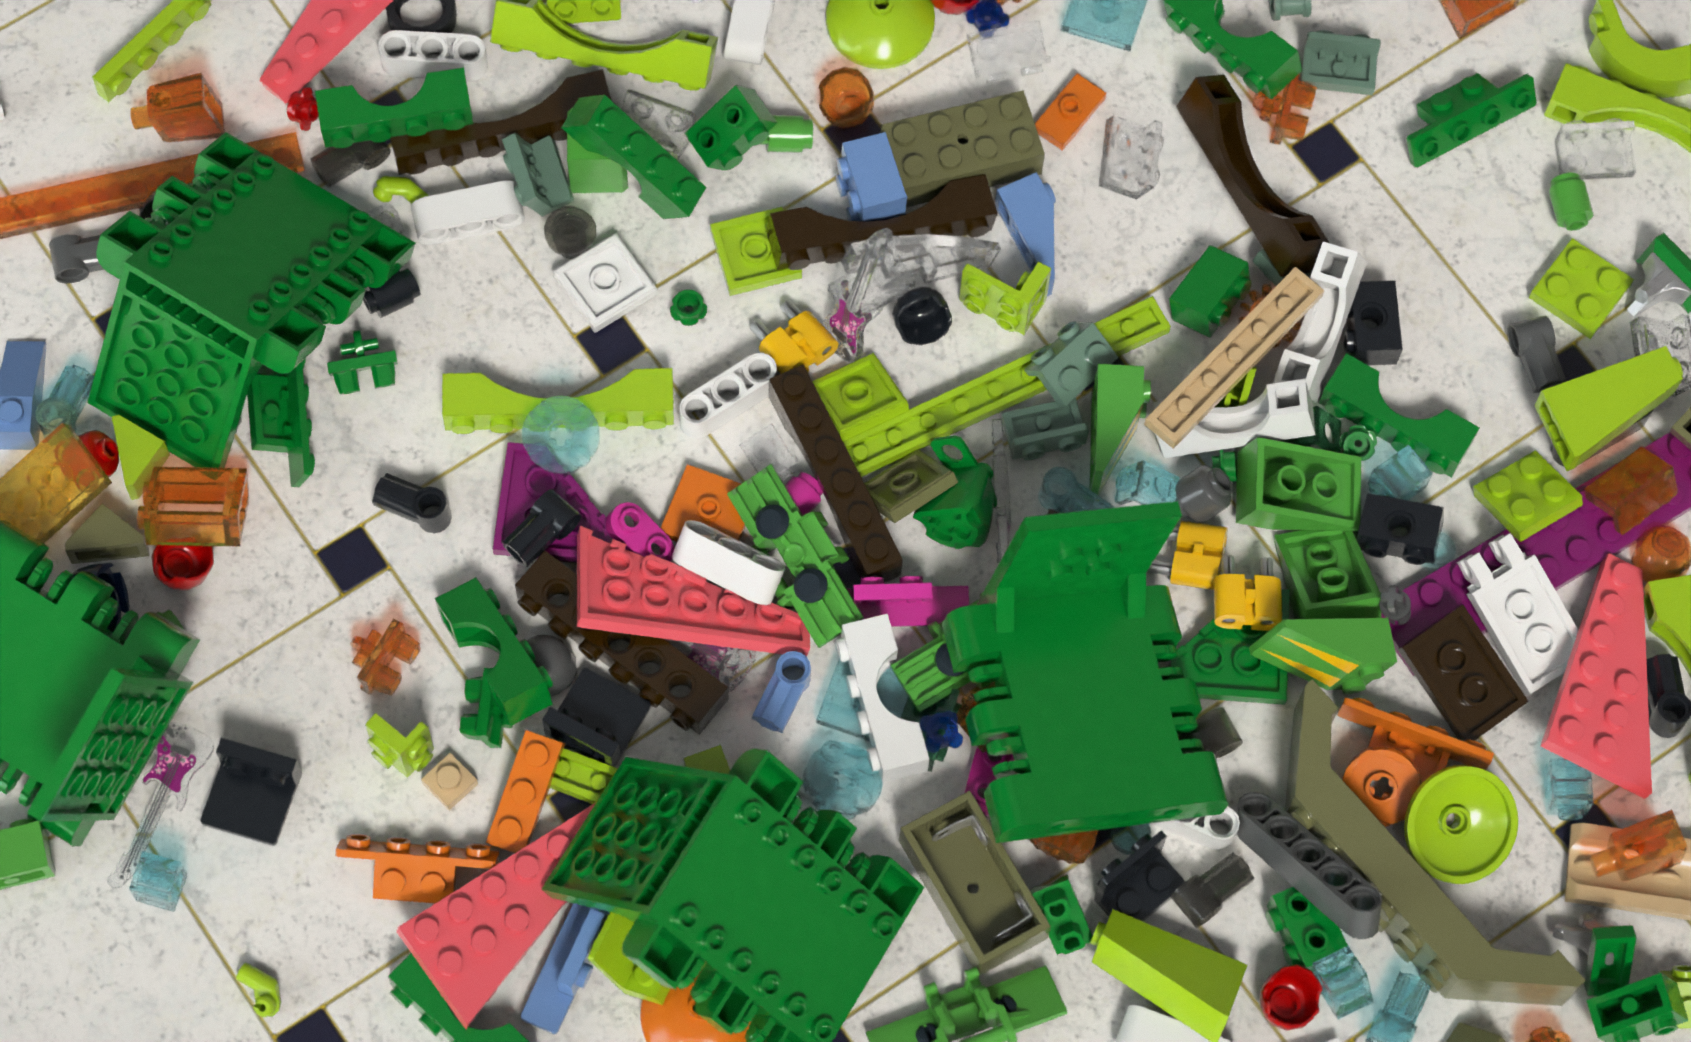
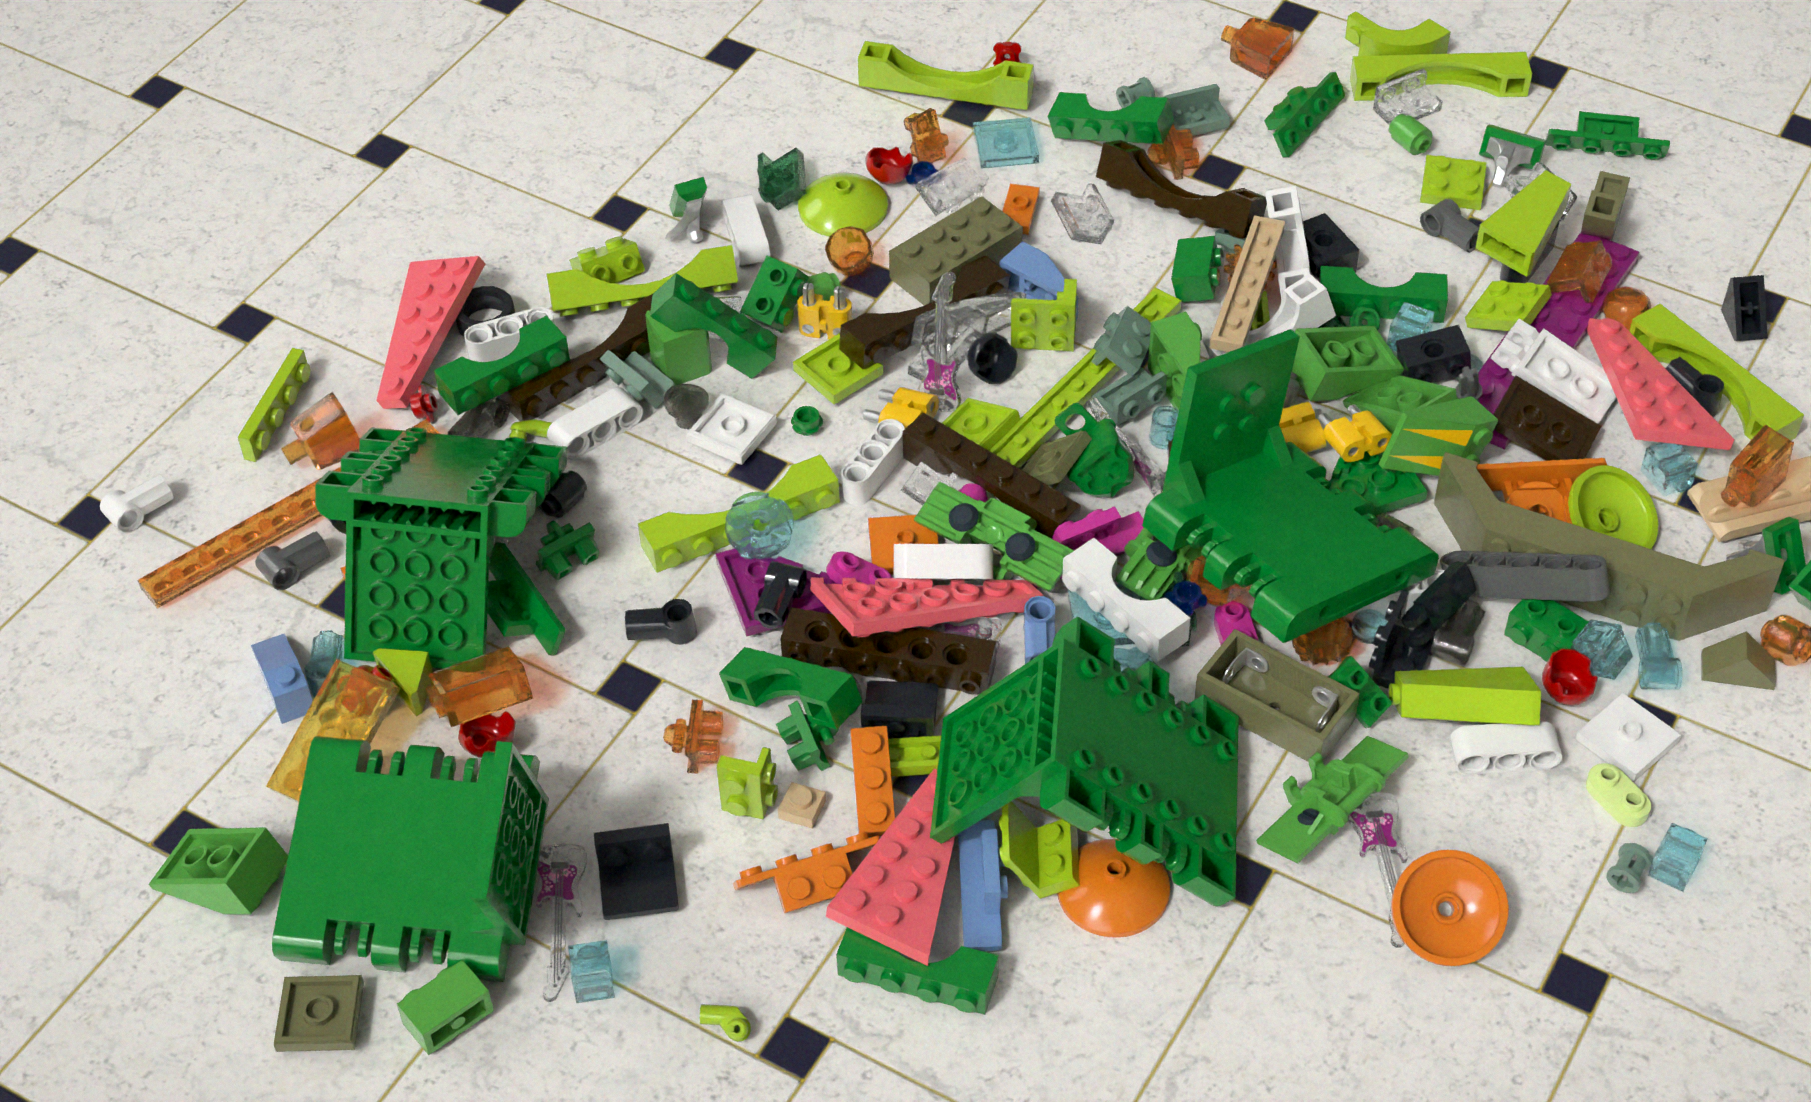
camera: 20 degrees left, 20 degrees down
olive slope [65,503,150,564] -> none
medium blue brick [836,132,907,222] -> none
none -> yellow piece [797,283,852,339]
none -> black hinge [1401,561,1477,646]

